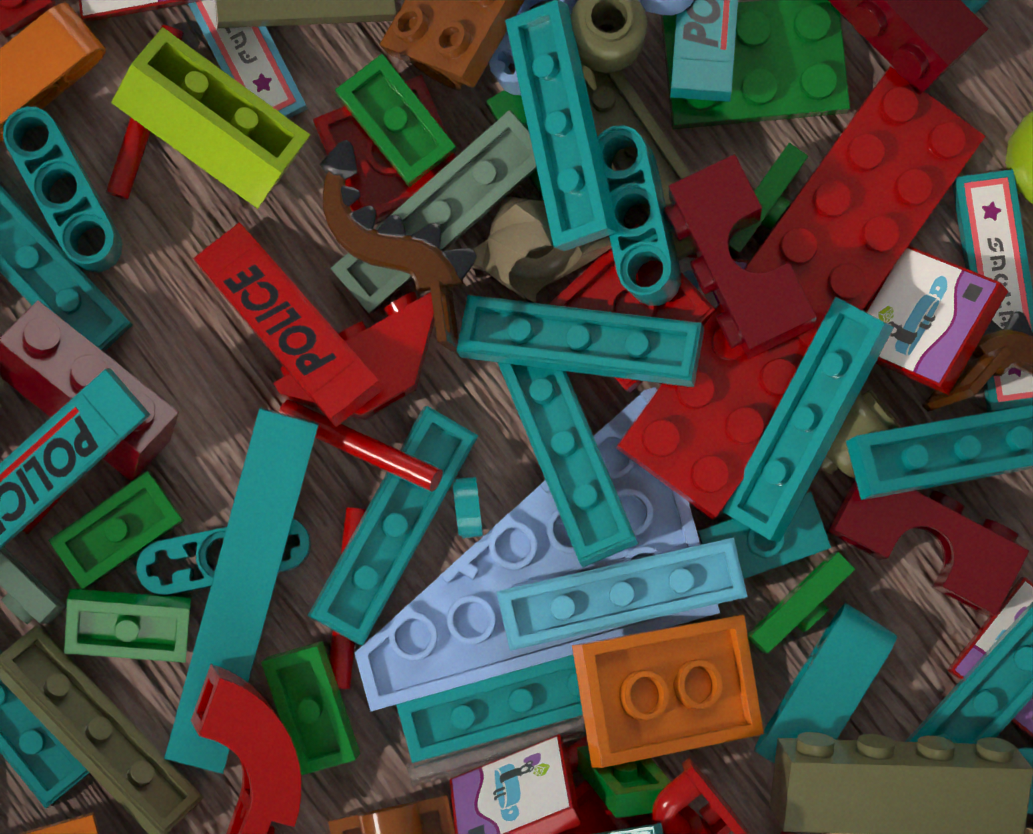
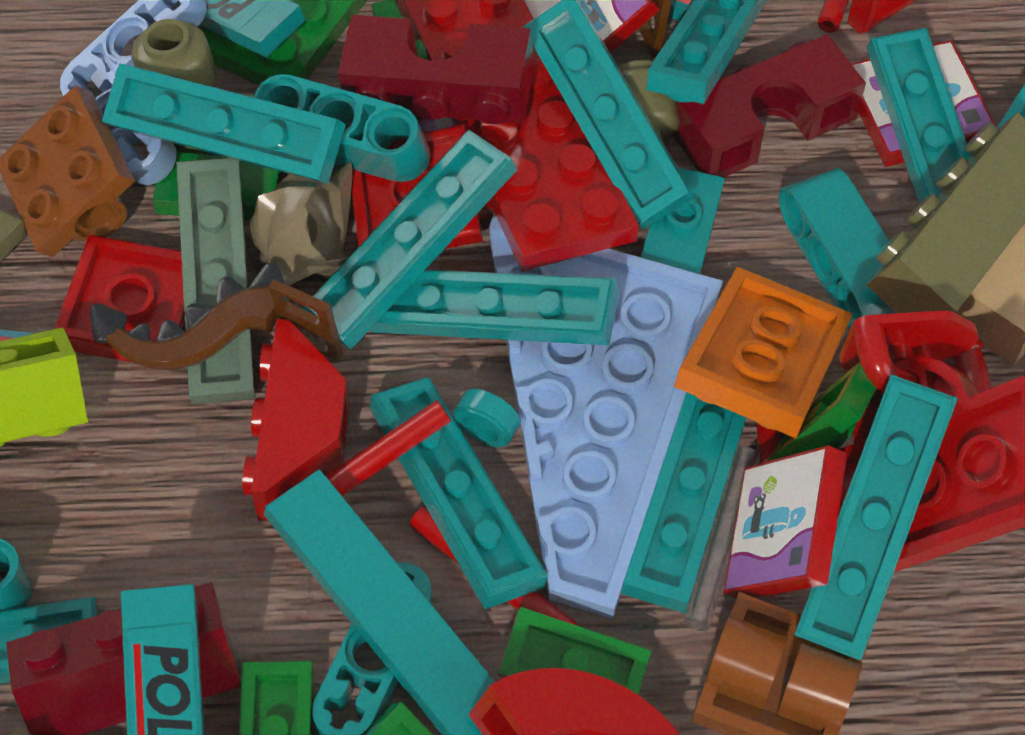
camera: 50 degrees left, 25 degrees down
red tile [193,222,383,427] -> none
green plate [335,54,456,187] -> none
medium azure tile [496,538,748,651] -> none
green plate [747,552,855,654] -> none

